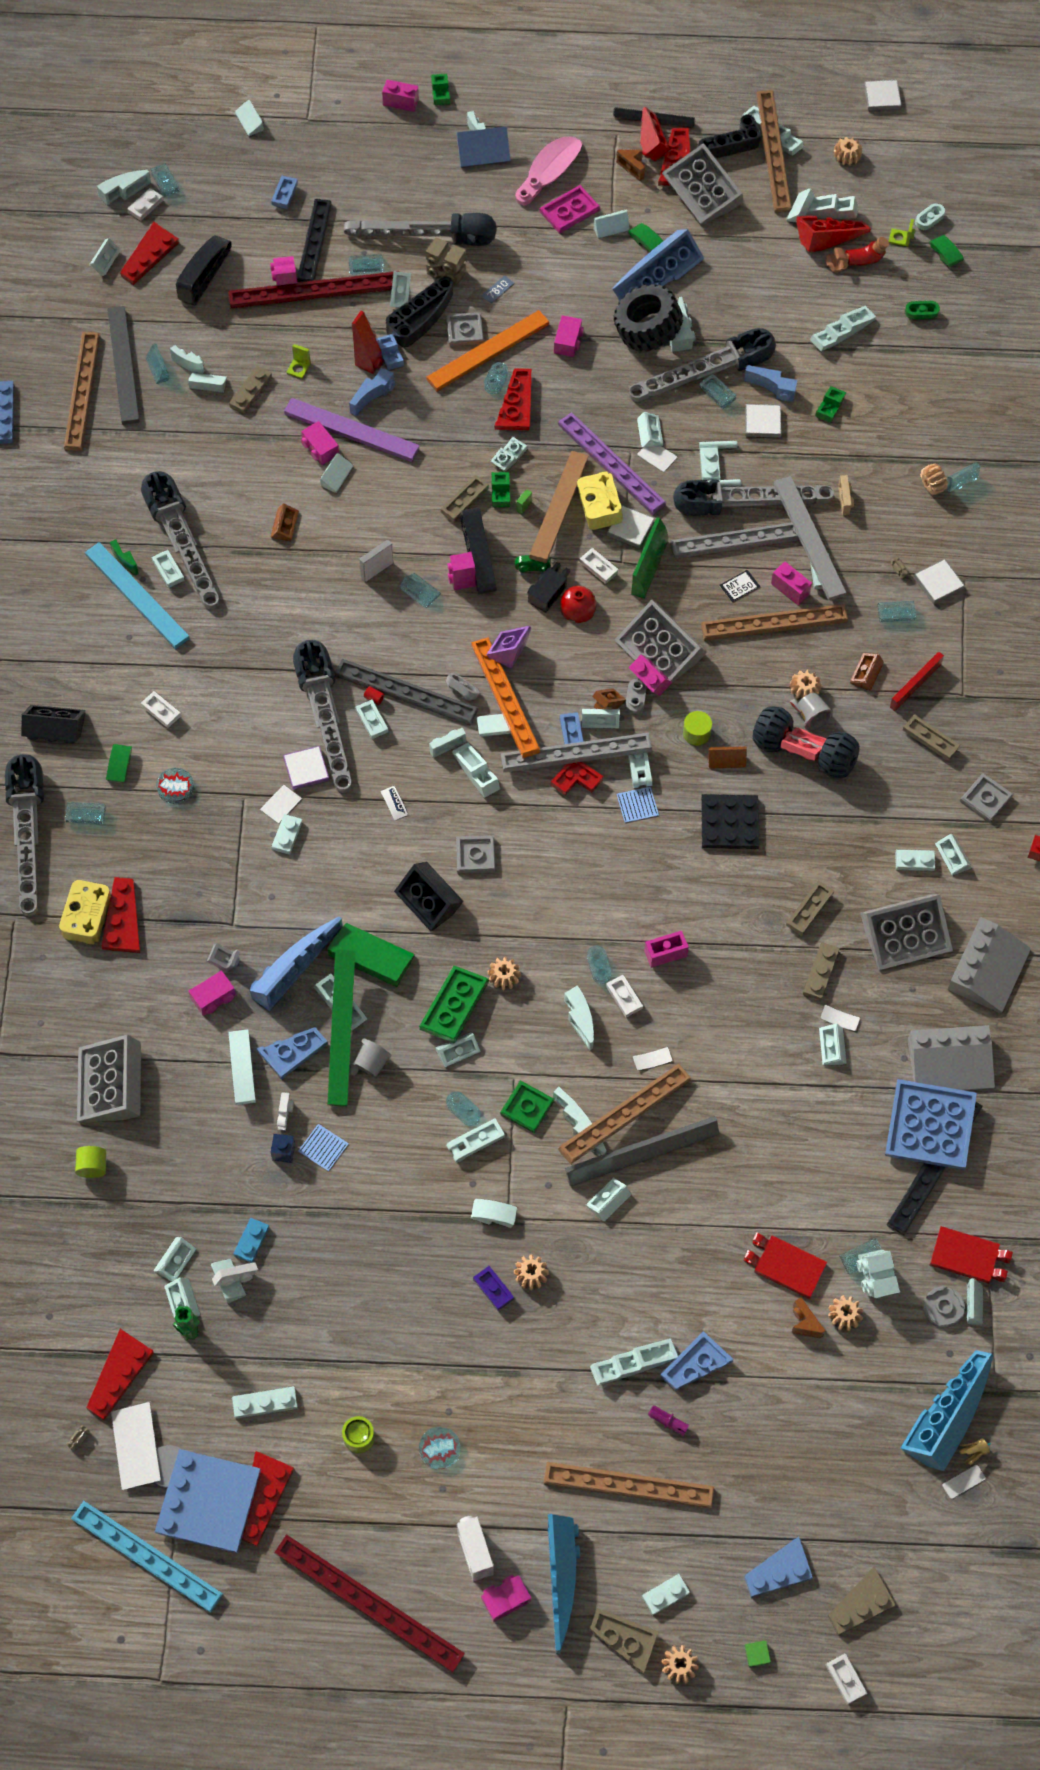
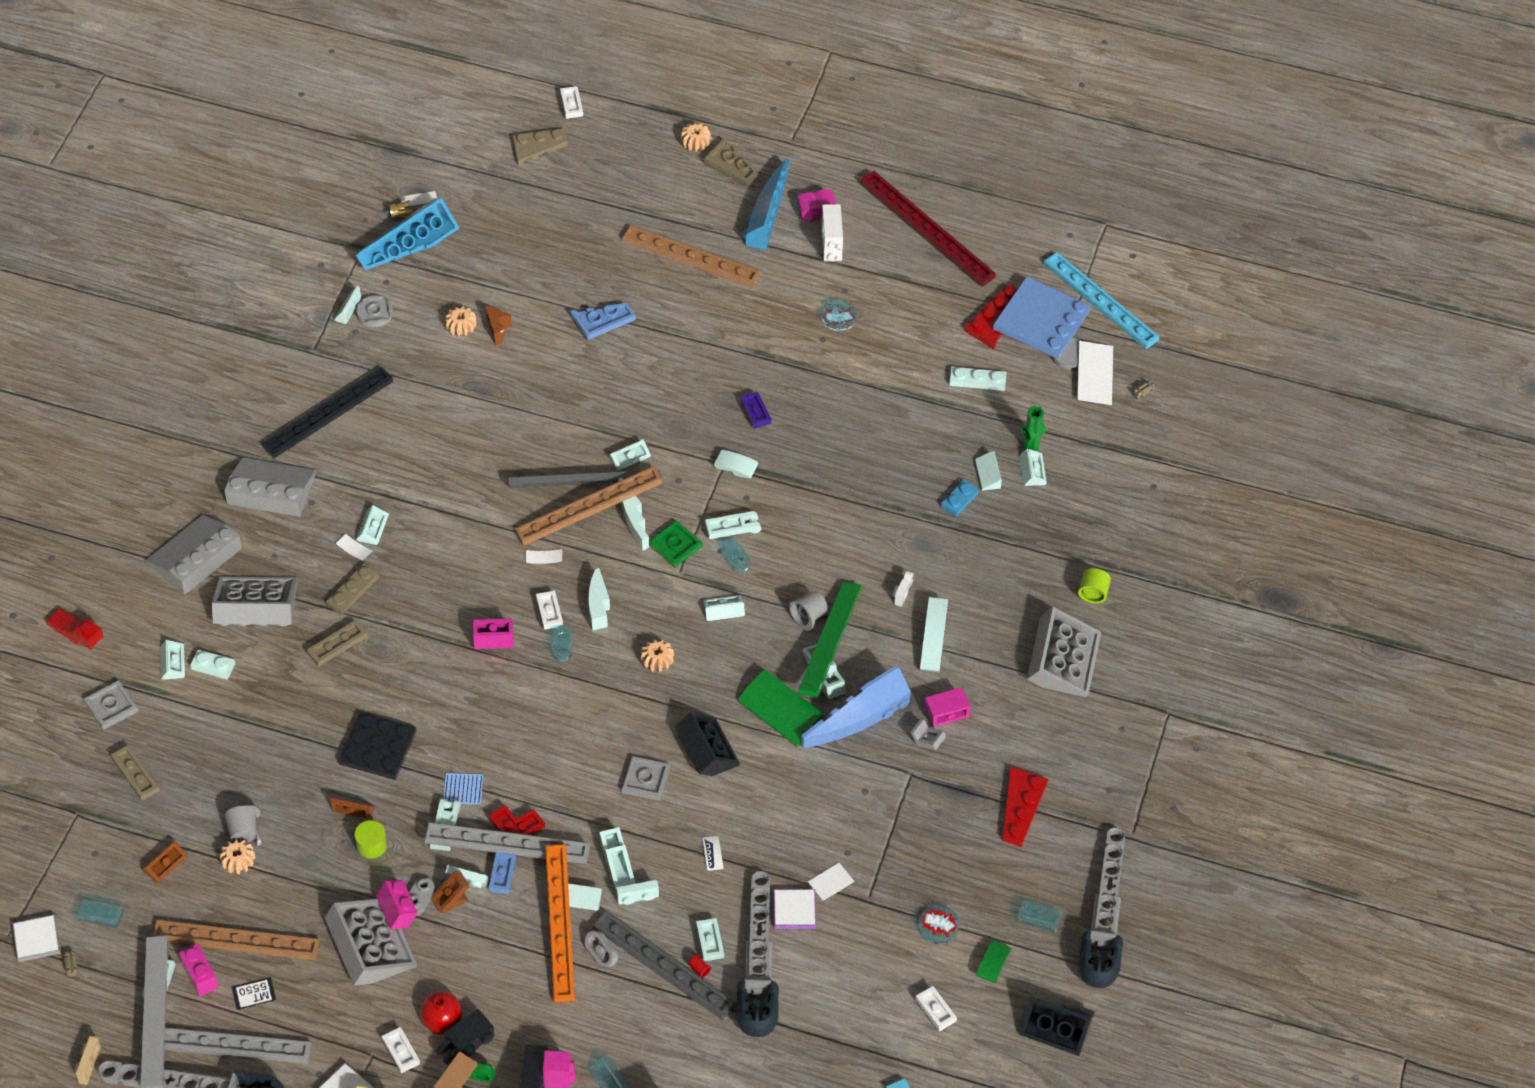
camera: 165 degrees left, 10 degrees down
light yellow axle [59,880,111,944] -> none
red wing [86,1328,154,1420] -> none
light aqua slope [154,1237,196,1282] -> none
white plate [212,1262,258,1286] -> none
medium blue wing [257,1027,328,1080] -> none
dark blue brick [270,1134,295,1163] -> none
light aqua plate [272,814,303,855] -> none
light blue sticker [298,1124,349,1171] -> none
lime piece [342,1416,375,1453] -> none
green tile [419,965,489,1043] -> none
medium lavender slope [486,626,532,669] -> none
light nougat gear [514,1254,549,1290] -> none
light aqua slope [590,1338,678,1386] -> none
green slope [631,517,668,599] -> none
light aqua plate [642,1574,690,1615] -> none
magenta axle [648,1405,689,1437] -> none
red tile [744,1233,827,1299] -> none
medium blue wing [744,1536,813,1598] -> none
bright green tile [744,1641,771,1667] -> none
black plate [752,706,860,778] -> none
clear light blue plate [839,1238,882,1274] -> none
light aqua brick [856,1250,900,1298] -> none
medium blue plate [885,1079,977,1170] -> none
red tile [890,652,944,711] -> none
red tile [930,1226,1013,1284] -> none

